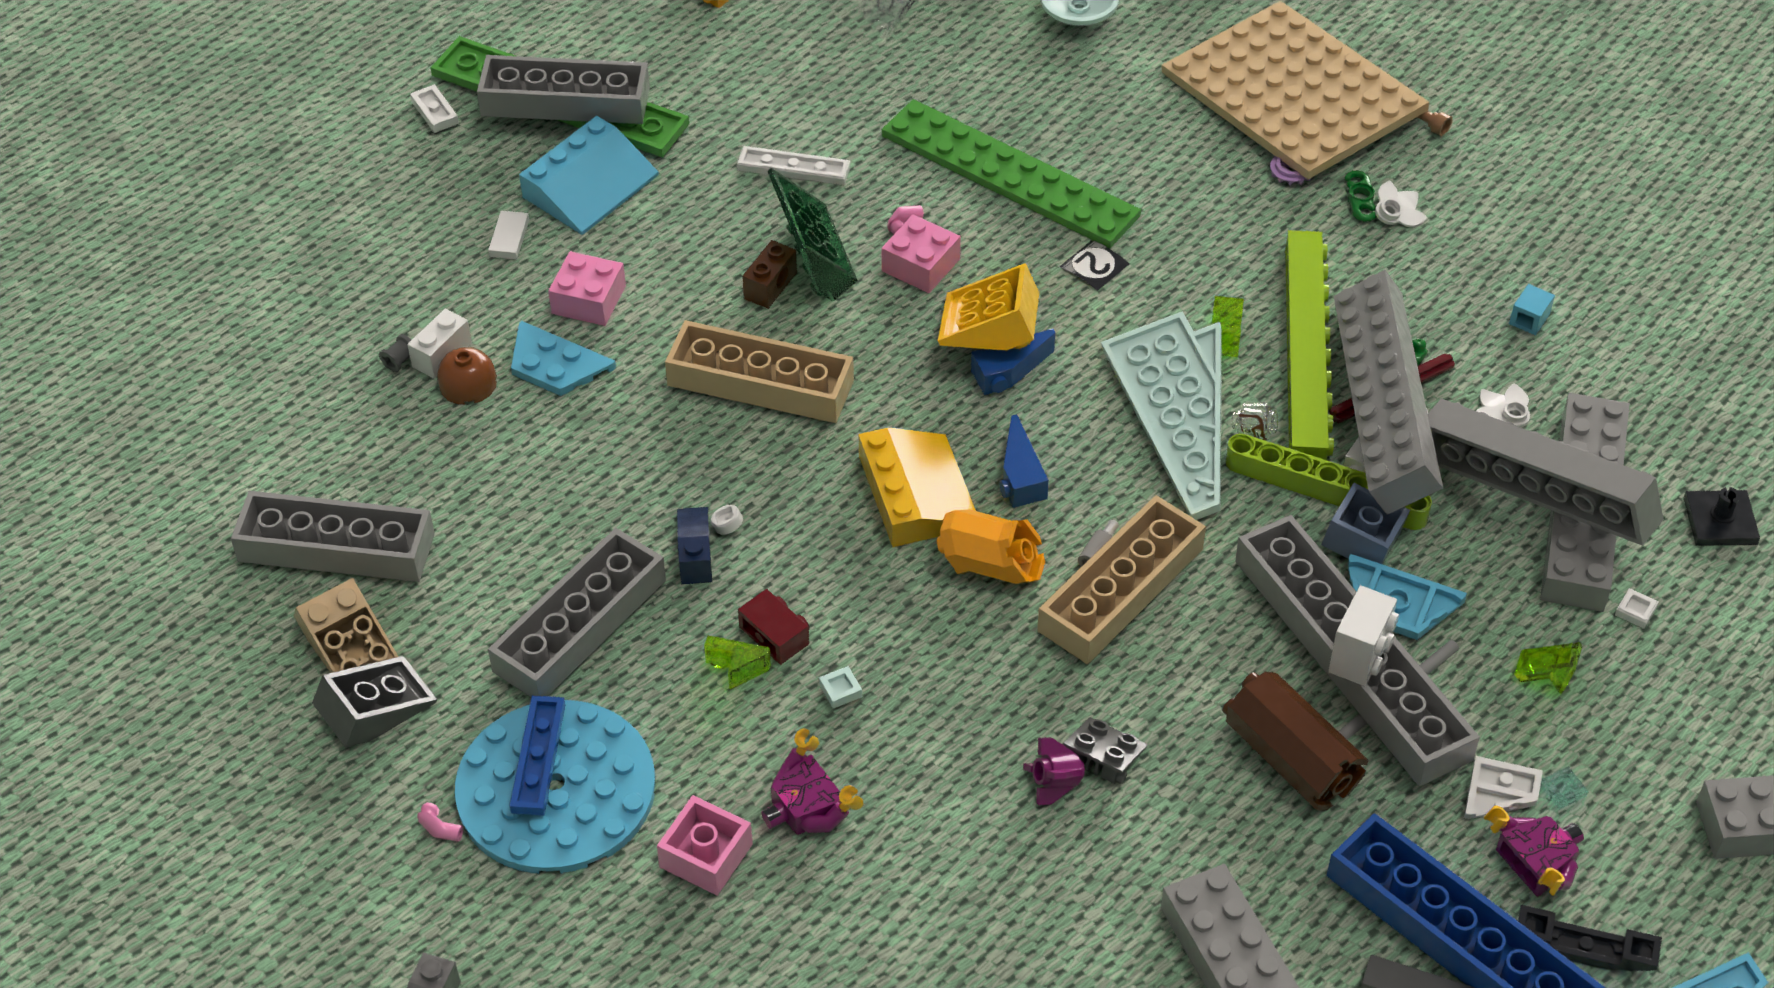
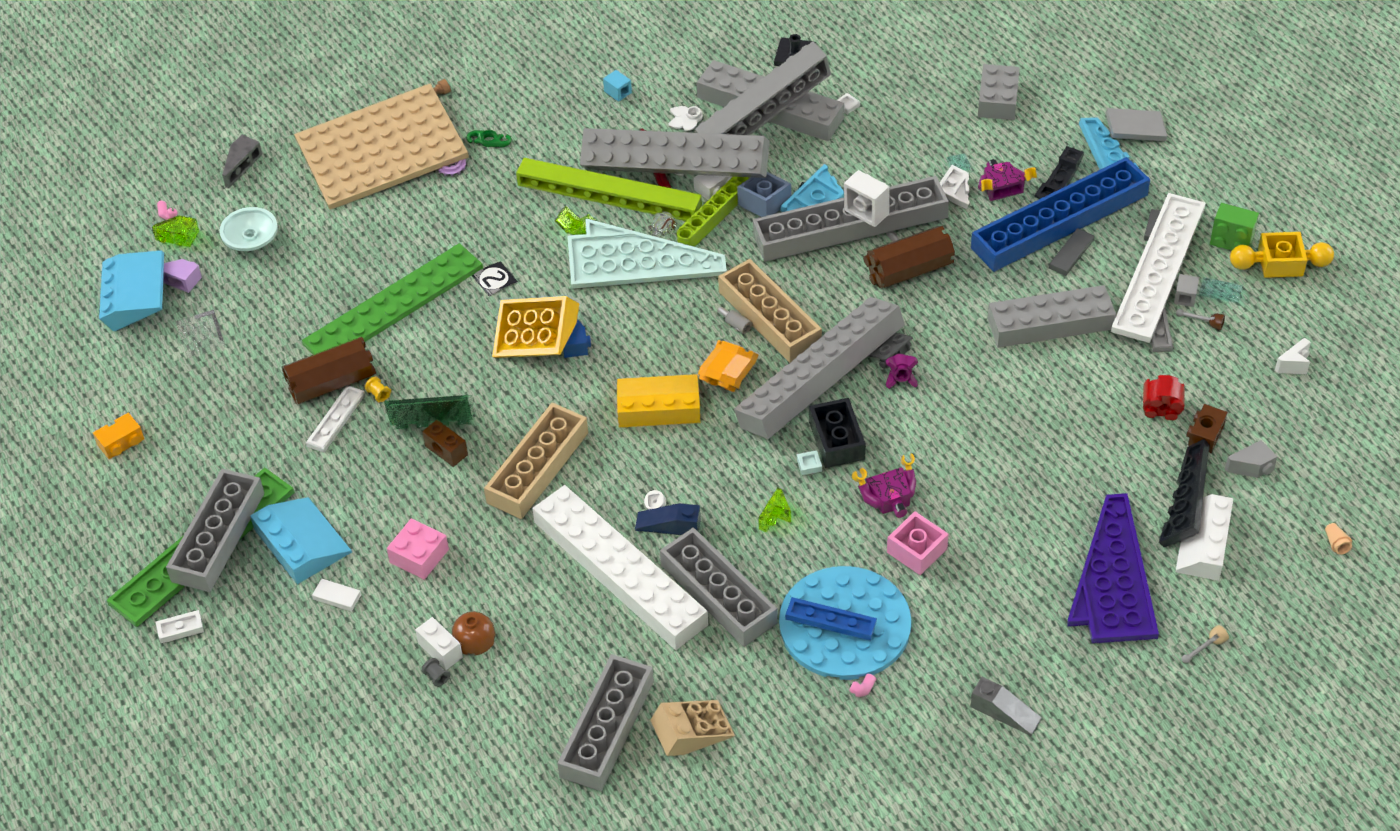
camera: 75 degrees left, 0 degrees up
dark grey slope [312,656,437,748] -> none
medium azure wing [511,321,616,396] -> none
dark red brick [738,589,810,665] -> none
bright pink brick [881,214,961,294] -> none
bright pink arm [887,205,924,235] -> none
blue slope [999,414,1049,508] -> none
white plate [1375,181,1427,227] -> none
clear neon green slope [1514,642,1582,694] -> none
none -> reddish brown brick [281,336,376,404]
none -> yellow bush [365,376,391,402]
none -> white brick [532,485,708,650]
none -> light grey brick [734,297,905,439]
none -> black brick [809,398,866,468]

